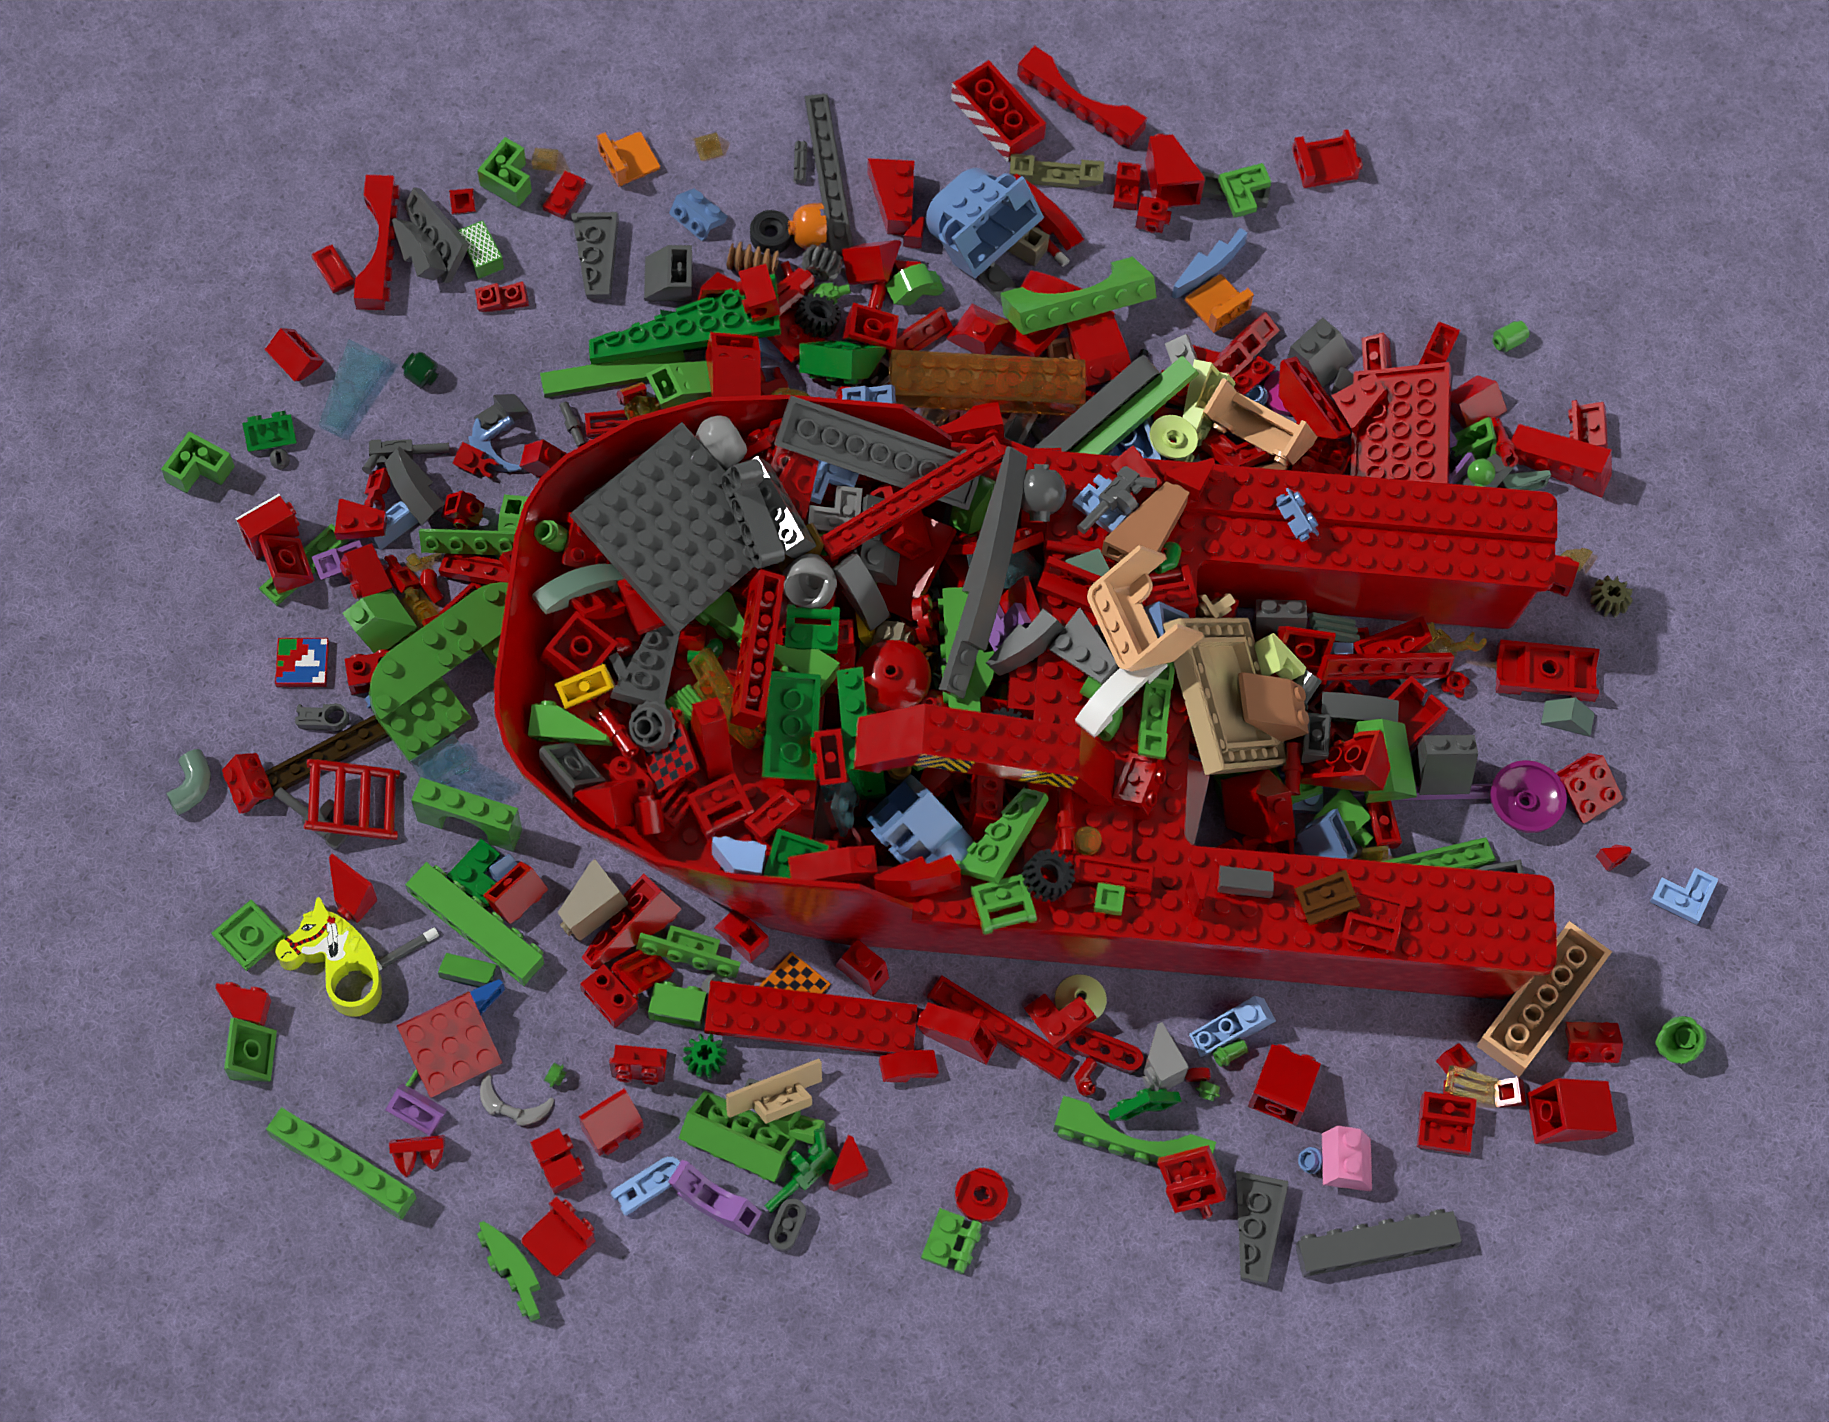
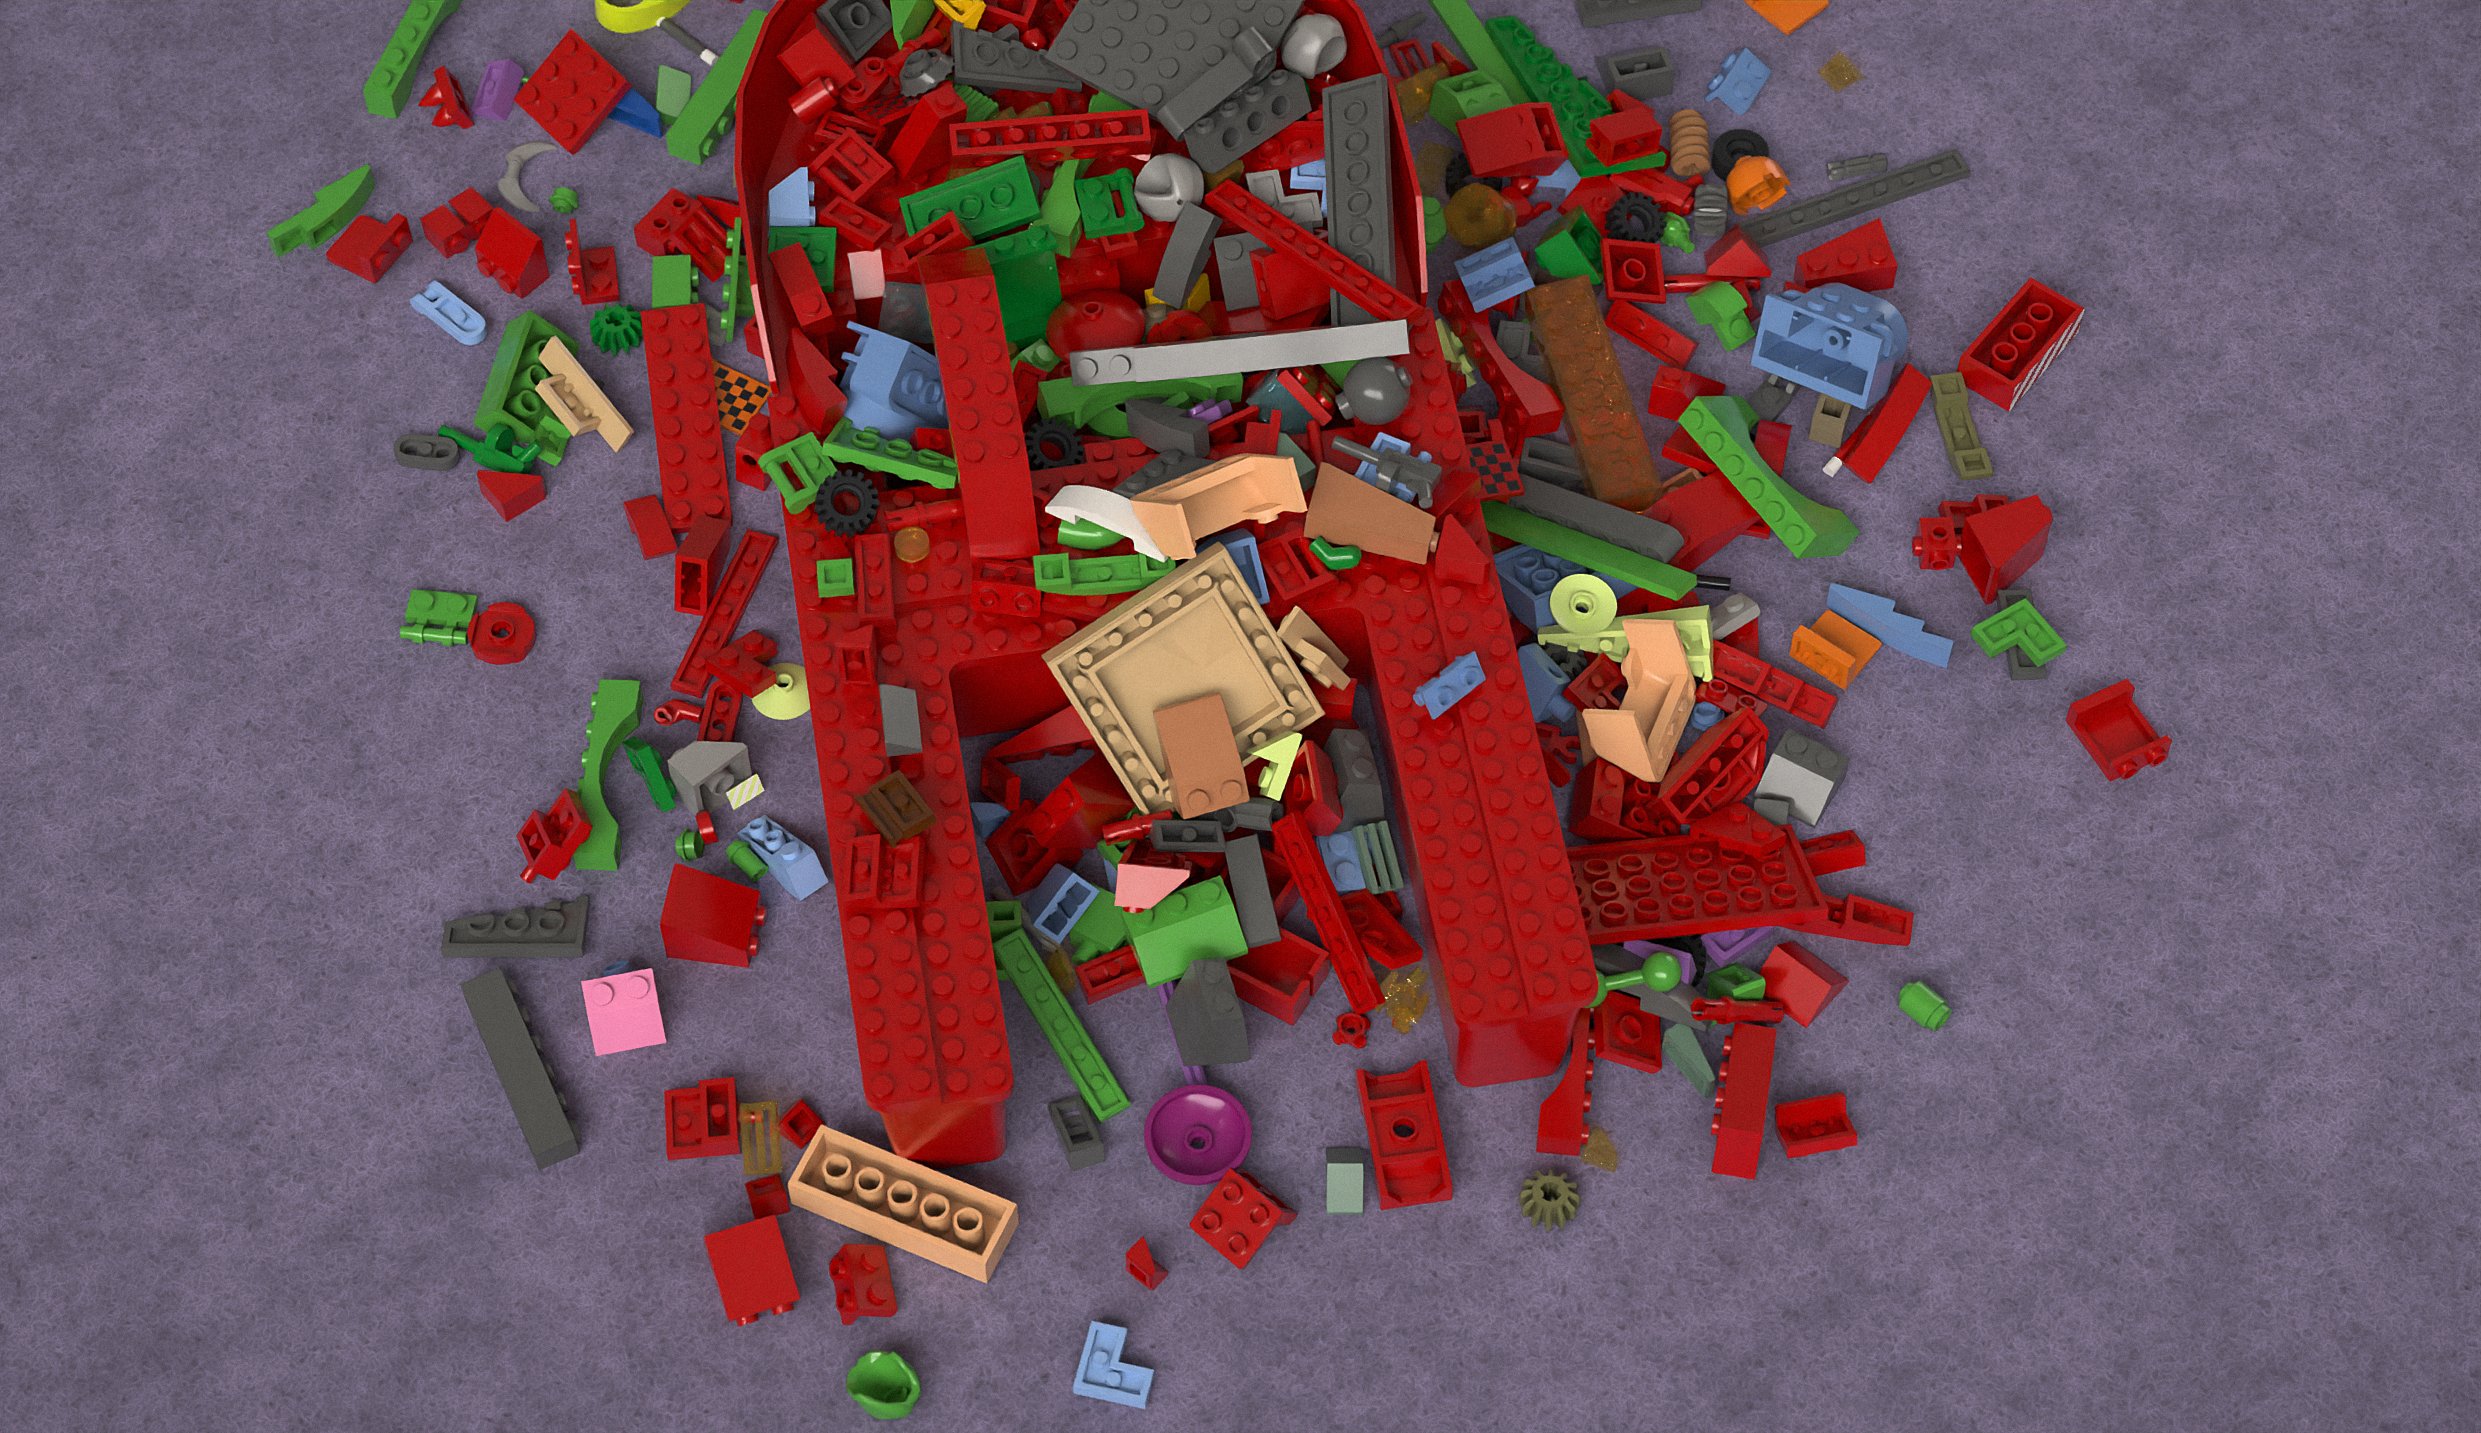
camera: 80 degrees right, 10 degrees down
medium lavender arch [668,1160,762,1235] -> none
red arch [1017,45,1147,148] -> none

